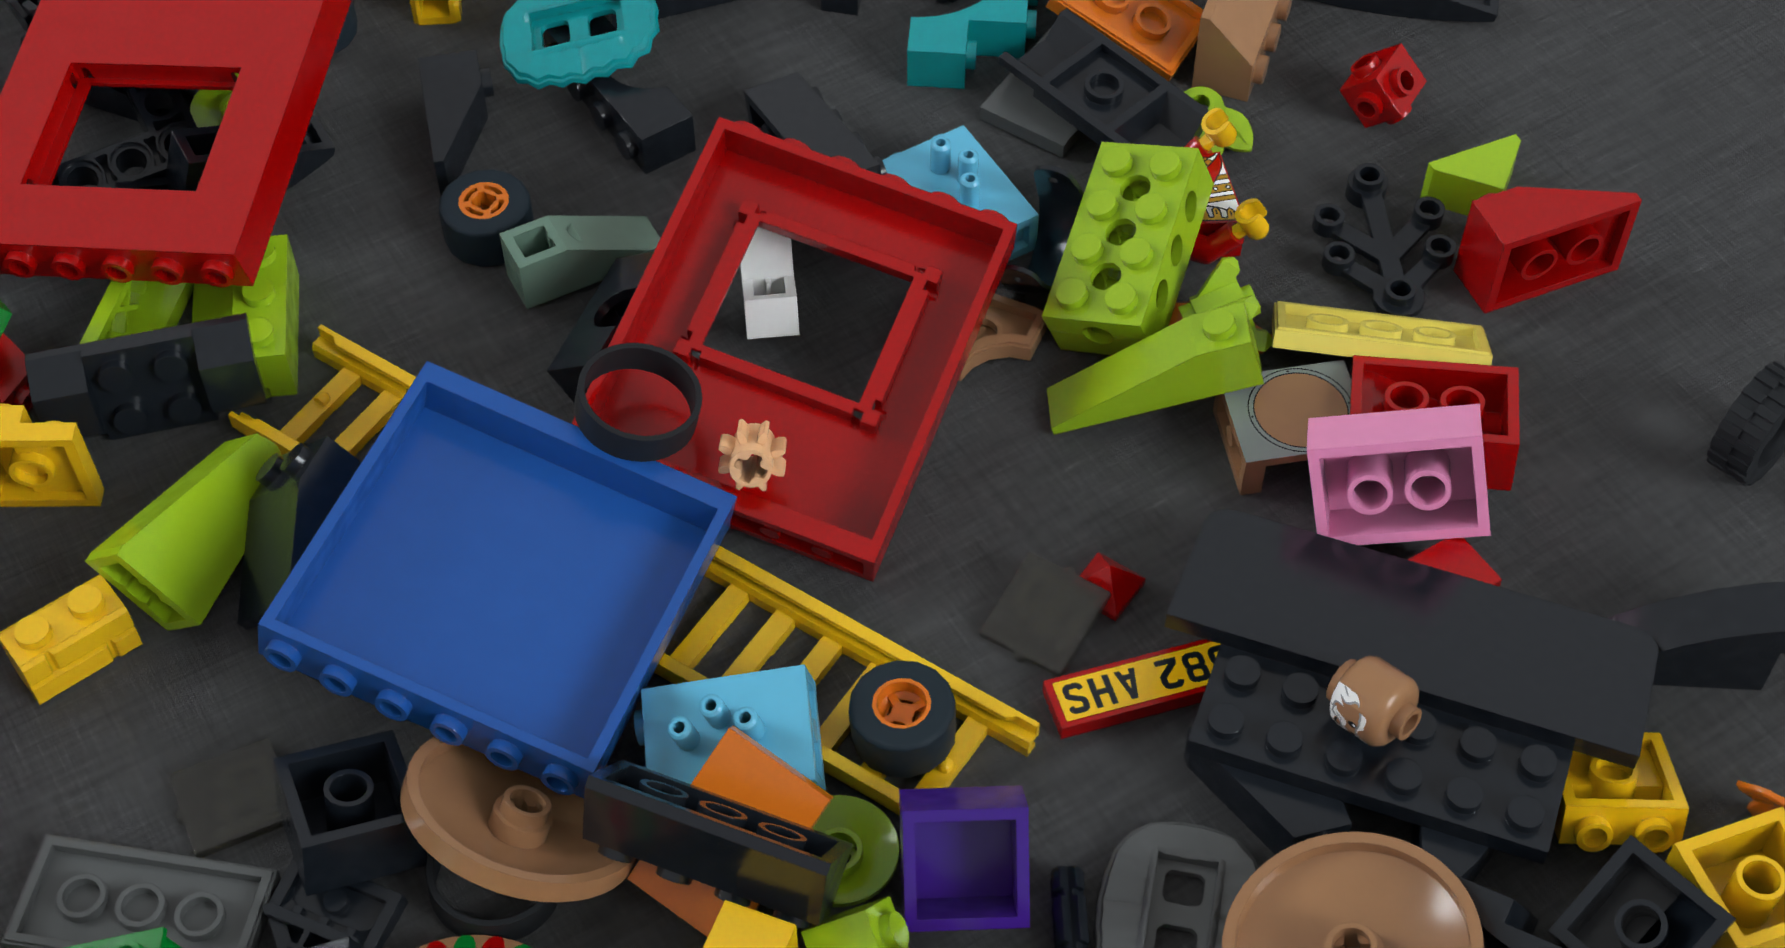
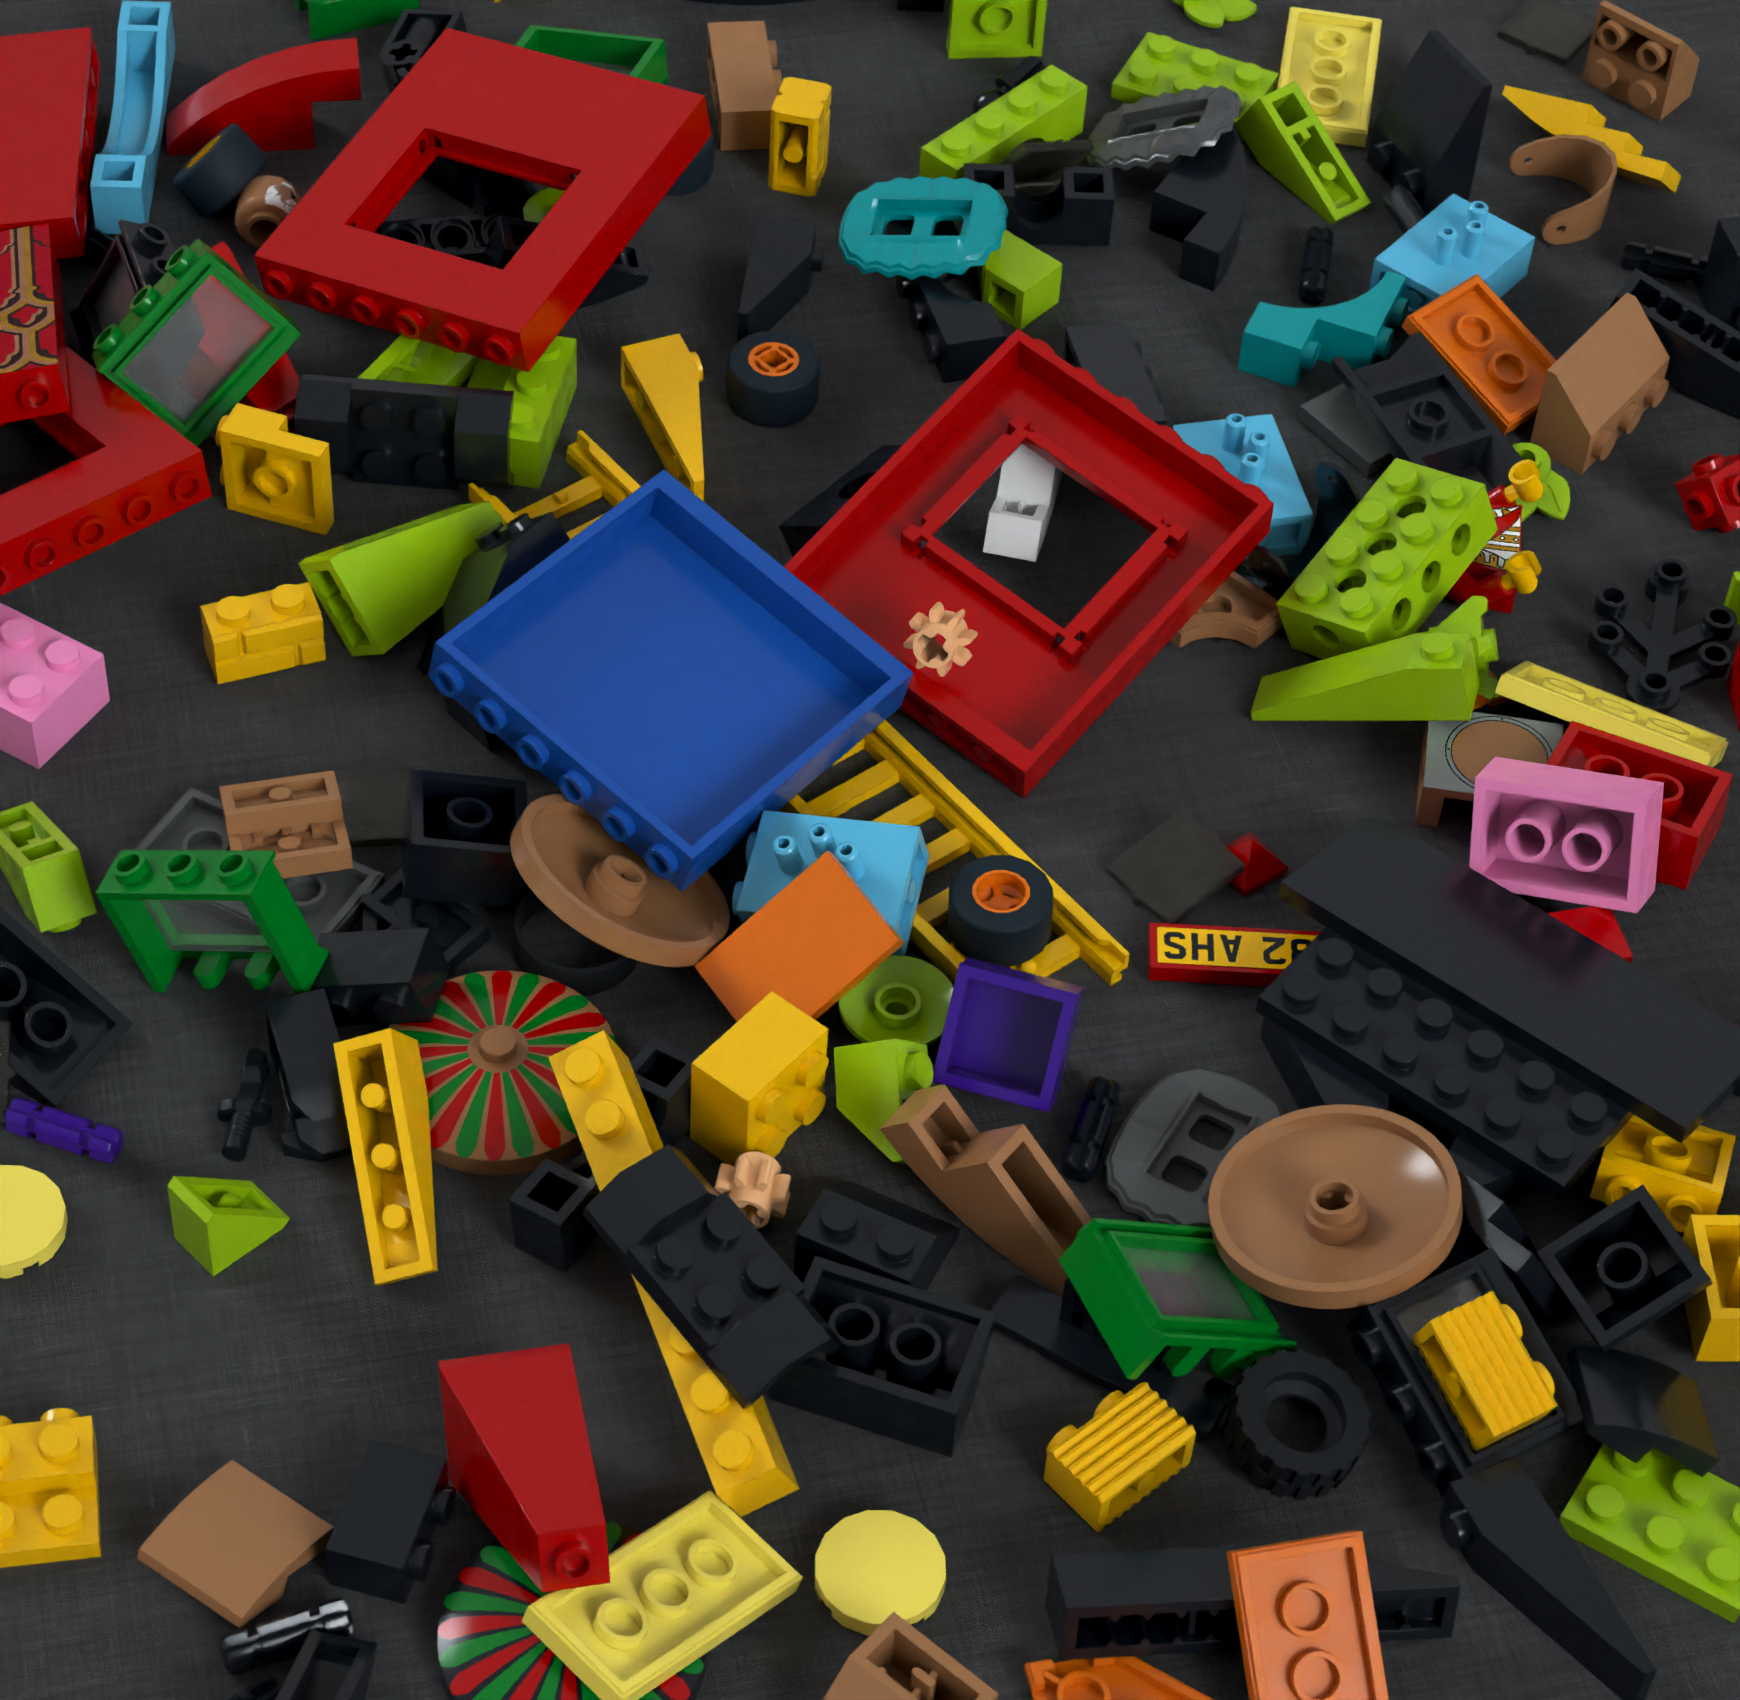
camera: 15 degrees right, 5 degrees down
sand green slope [499,215,660,309] -> none
black tyre [574,343,702,462] -> none
black slope [583,759,853,928] -> none
medium nougat head [1326,656,1422,747] -> none
none -> medium nougat slope [219,770,353,879]
none -> yellow slope [621,333,704,501]
none -> lime slope [977,230,1063,330]

